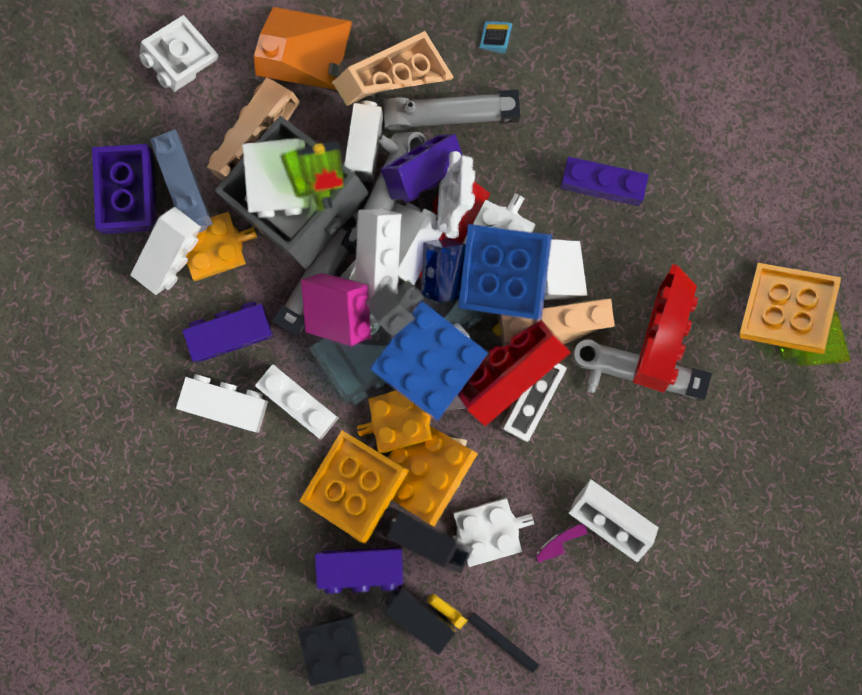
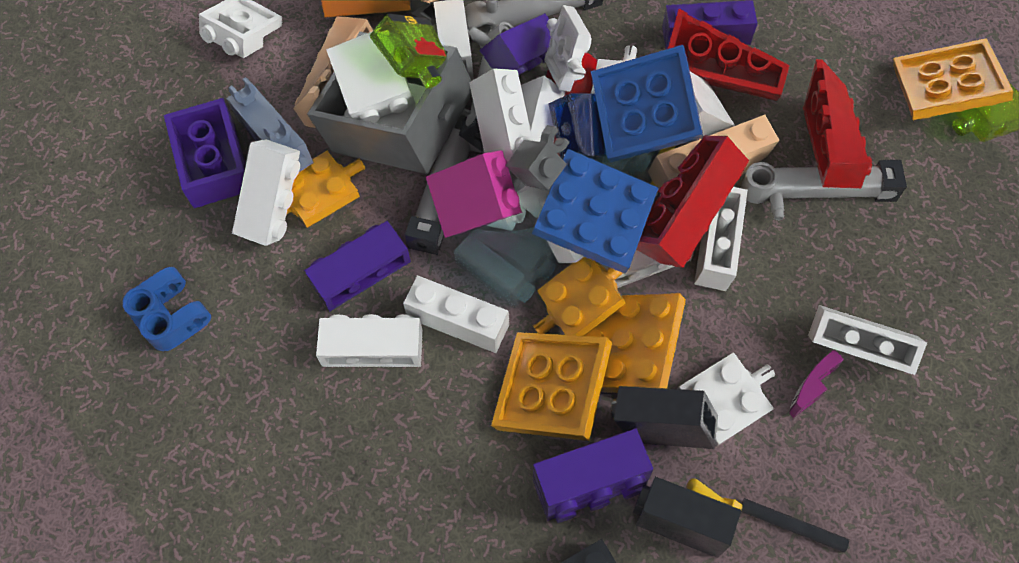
camera: 15 degrees left, 20 degrees down
none -> blue piece [123,267,211,351]
none -> red wedge [668,9,790,101]

